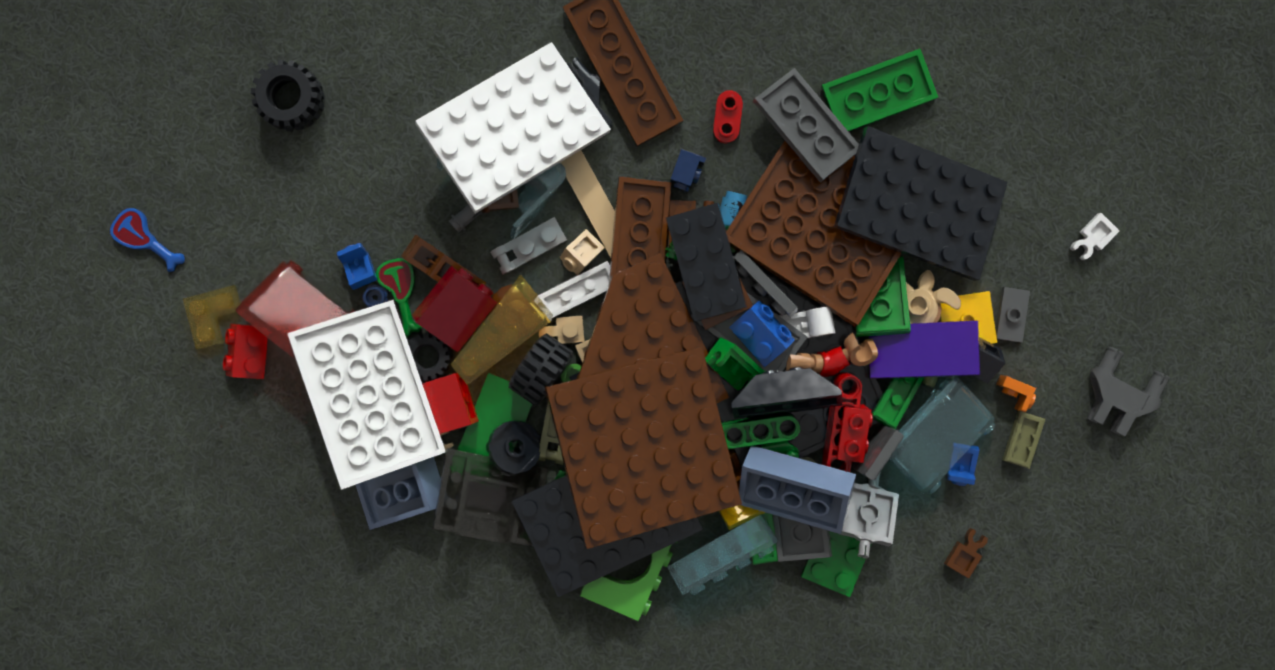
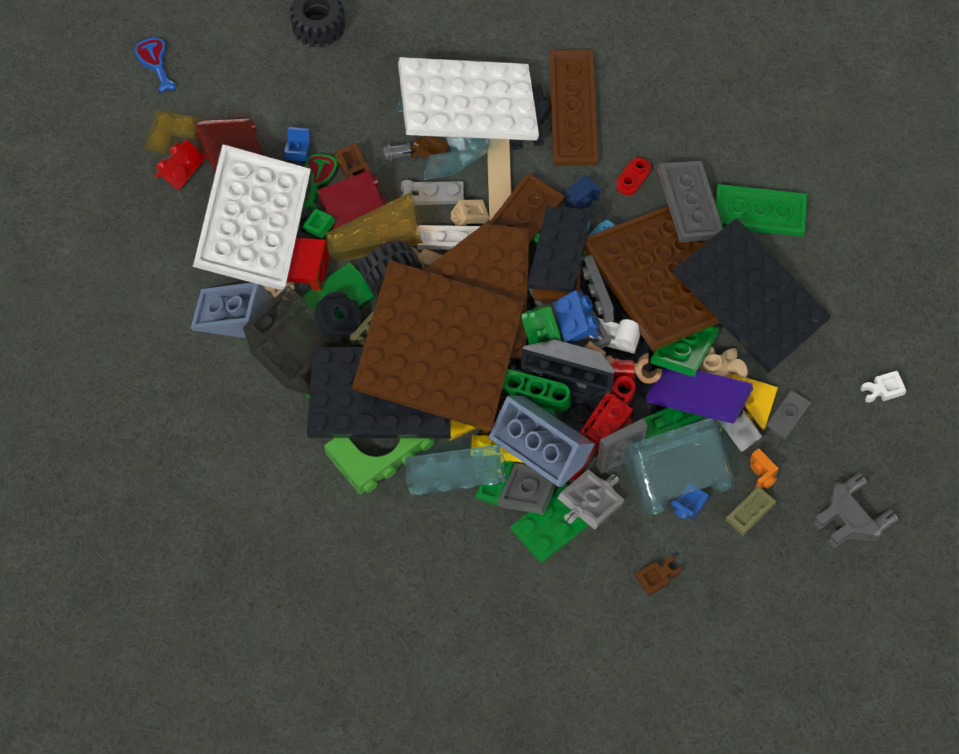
camera: 25 degrees right, 25 degrees down
none -> green plate [303,209,335,239]

